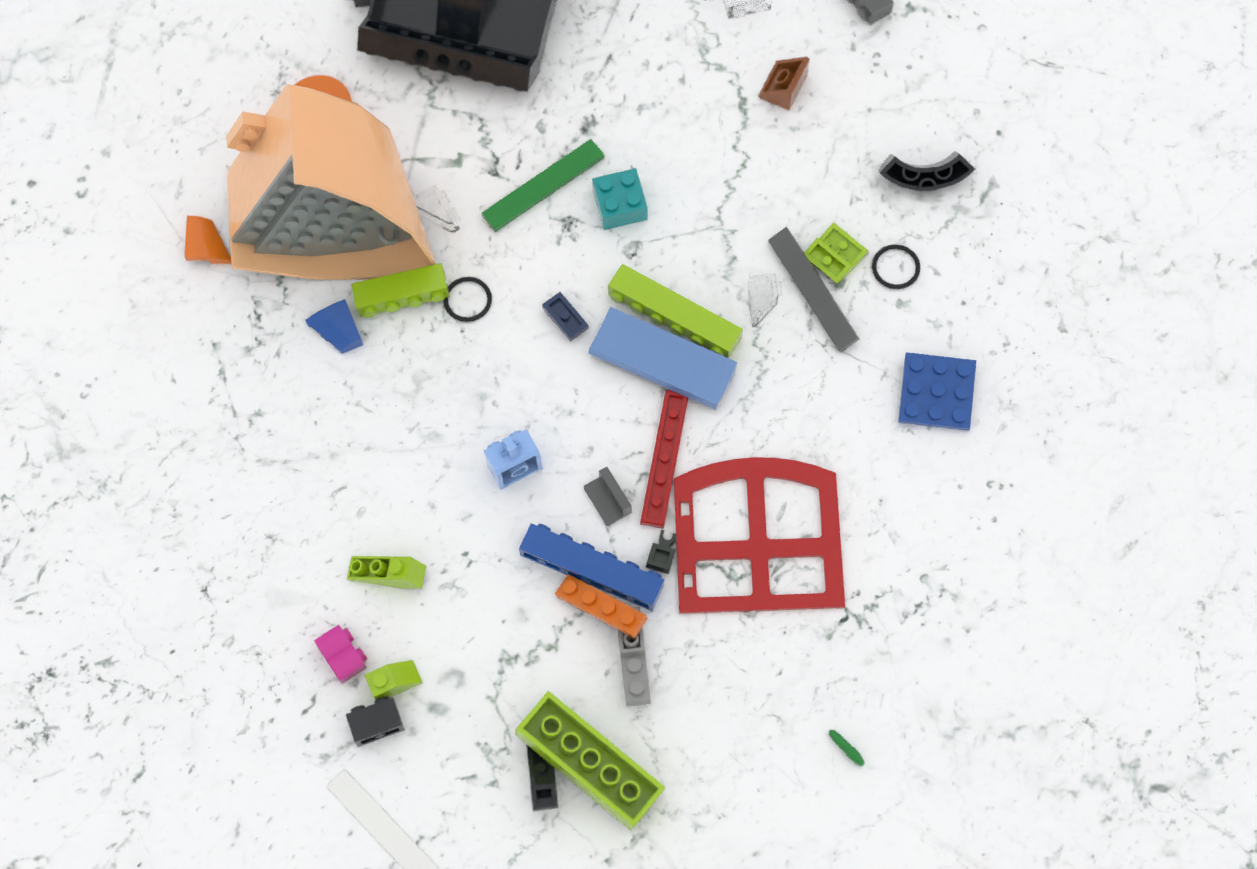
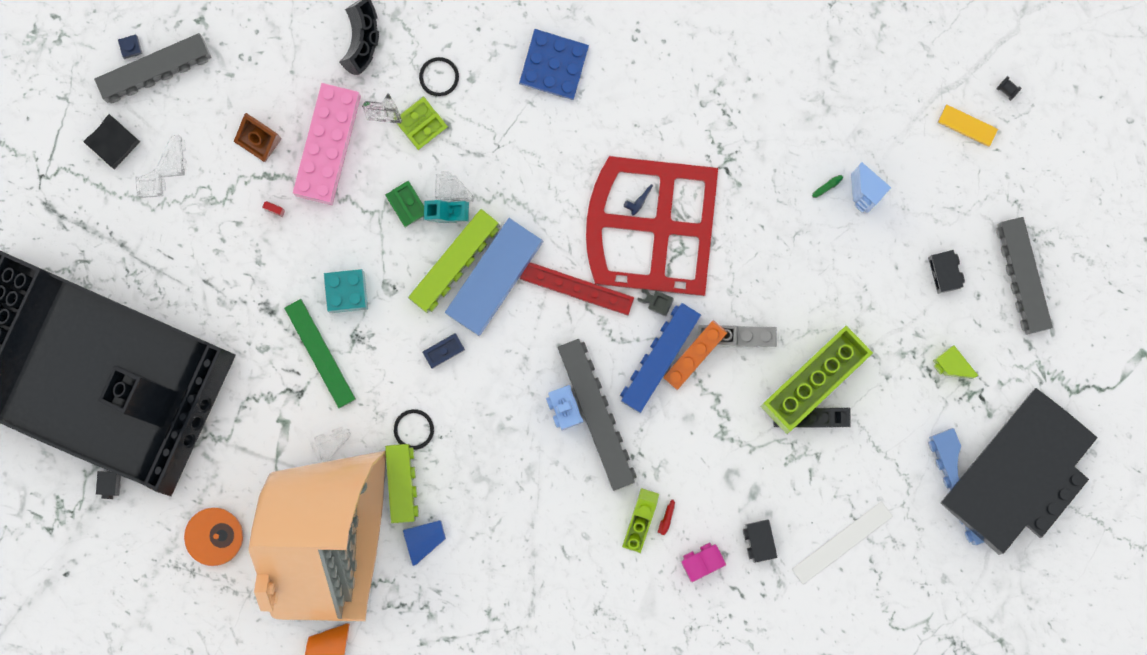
camera: 85 degrees left, 15 degrees up
lime slope [364,660,423,700] -> none
dark grey panel [584,466,632,526] -> none
dark grey tile [768,227,860,352] -> none
none -> red tile [262,201,285,217]
none -> bright pink brick [293,83,361,206]
none -> clear slope [362,93,402,124]
none -> green plate [385,180,424,228]
none -> teal brick [424,200,469,223]
none -> dark grey brick [558,339,637,491]
none -> dark blue bar [624,184,653,215]
none -> red piece [658,499,675,535]
none -> light blue slope [851,162,891,213]

